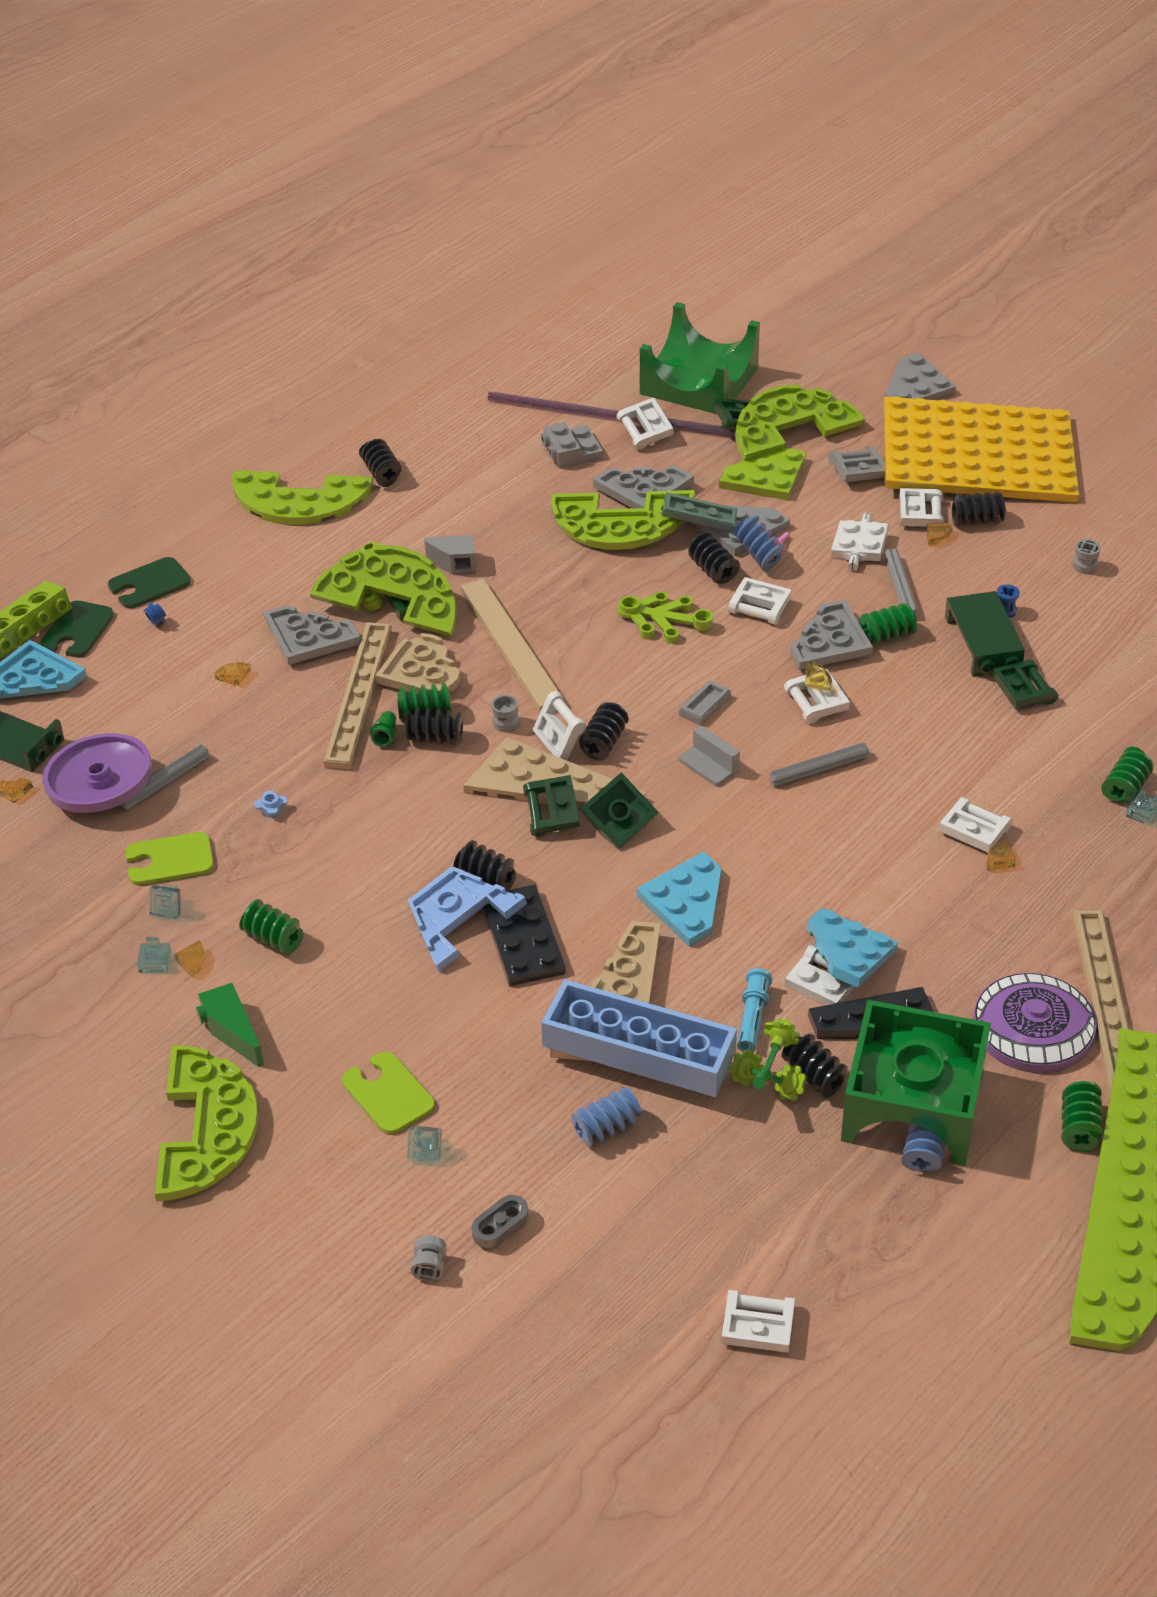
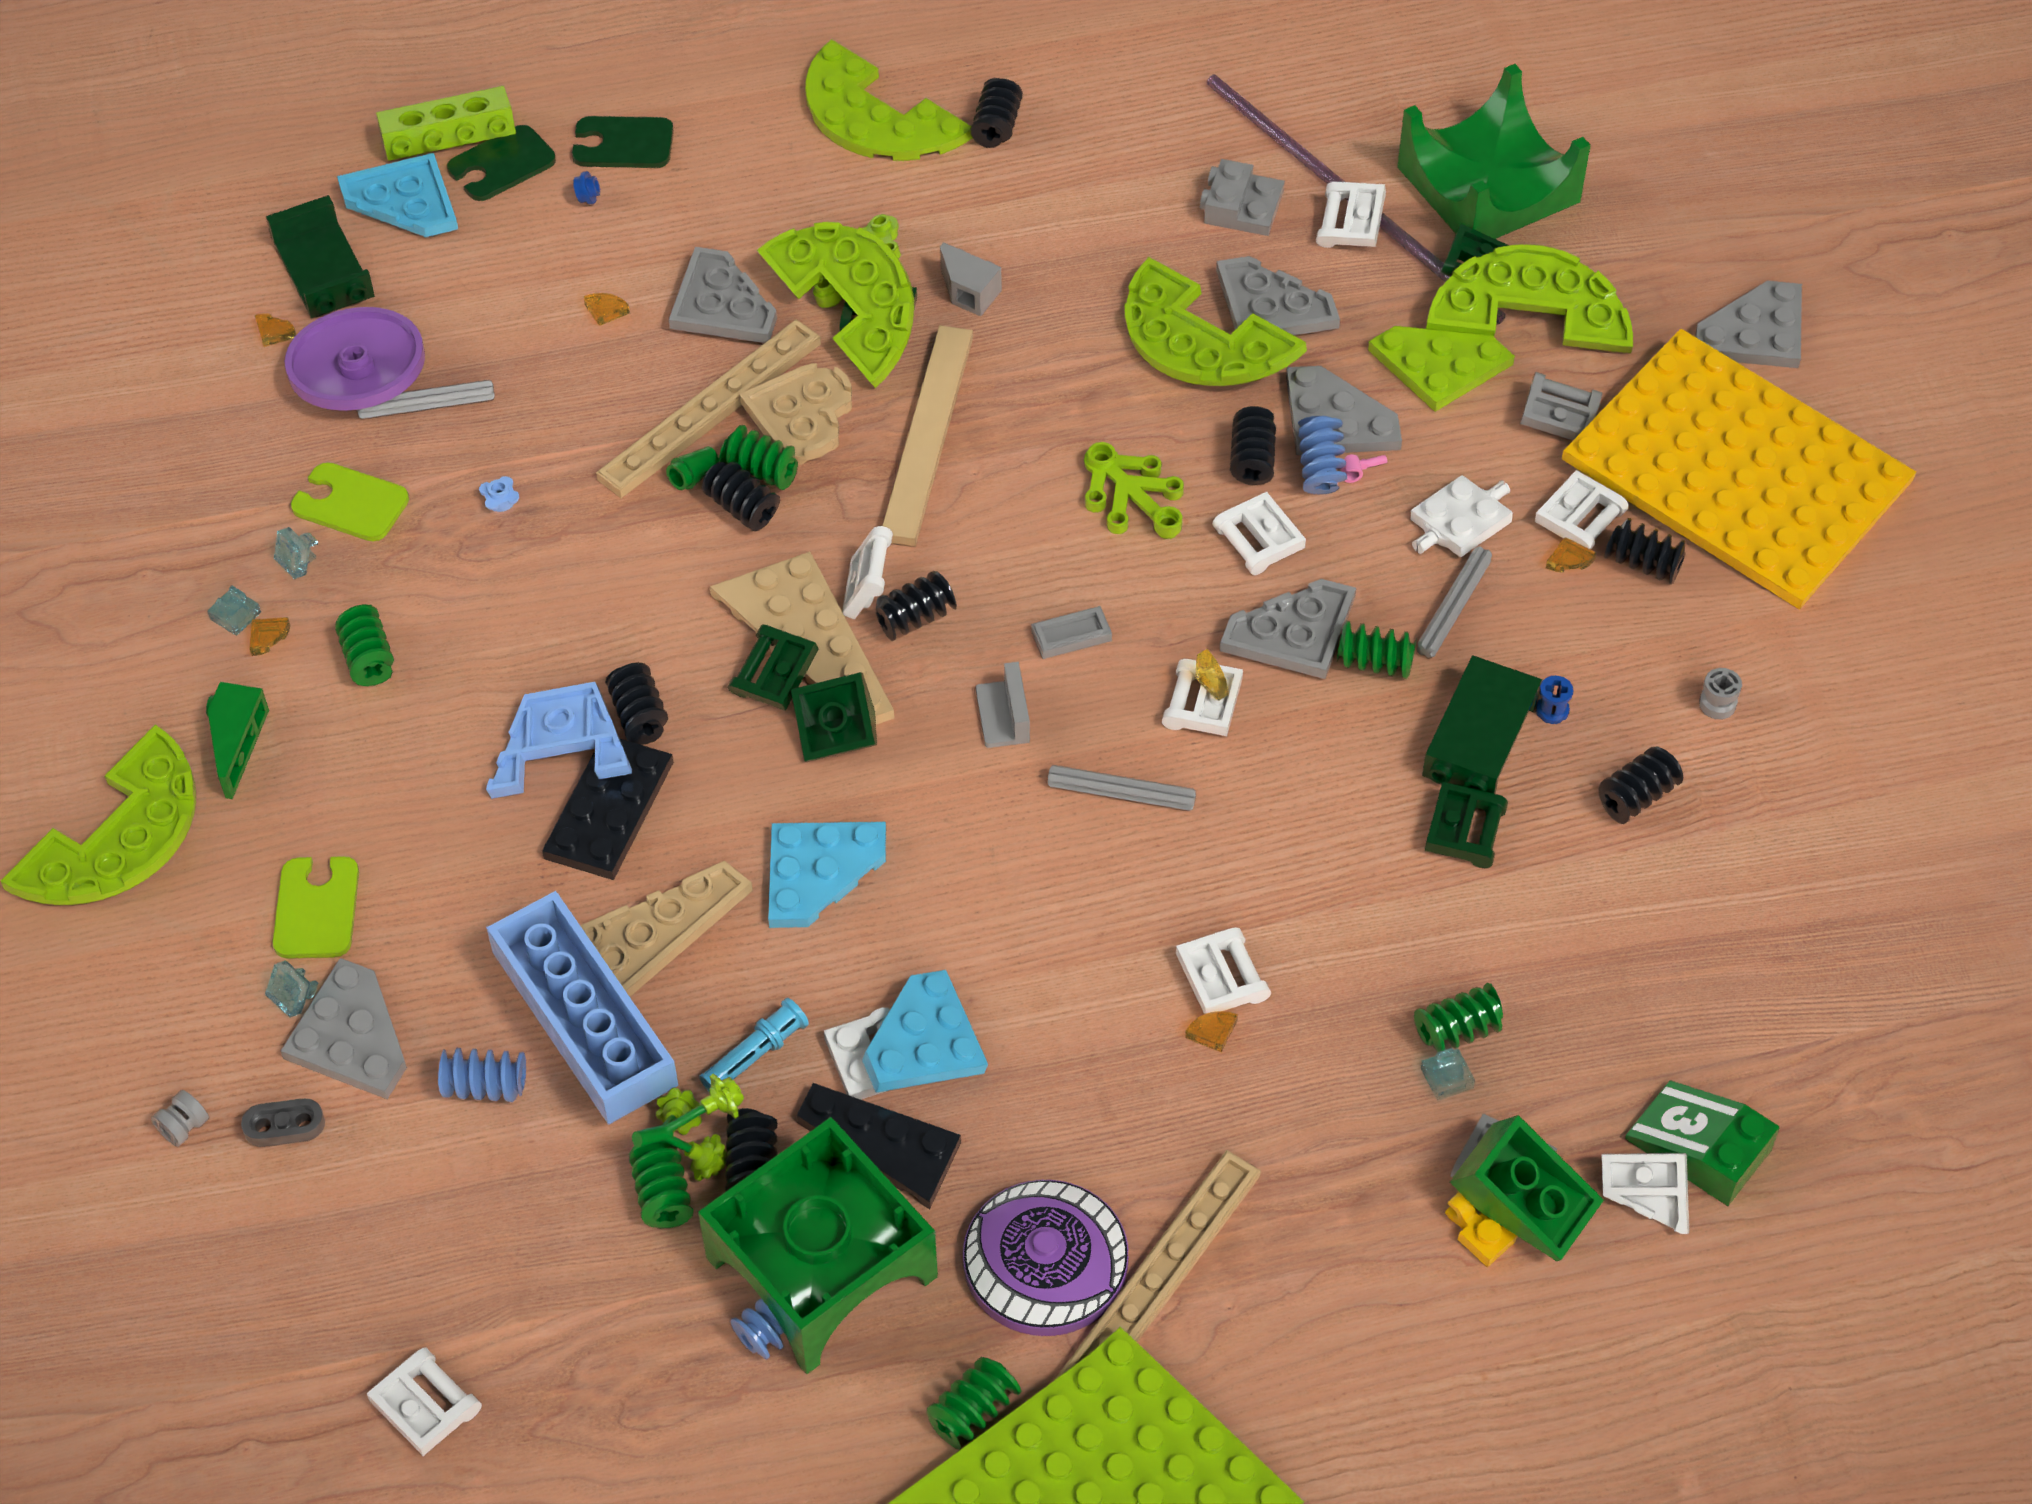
camera: 35 degrees right, 10 degrees up
light grey wheel [492,695,519,732] -> none
sand green tile [662,492,738,532] -> none
none -> light grey plate [281,958,407,1099]
none -> green piece [629,1136,694,1229]
none -> black piece [1599,746,1684,824]

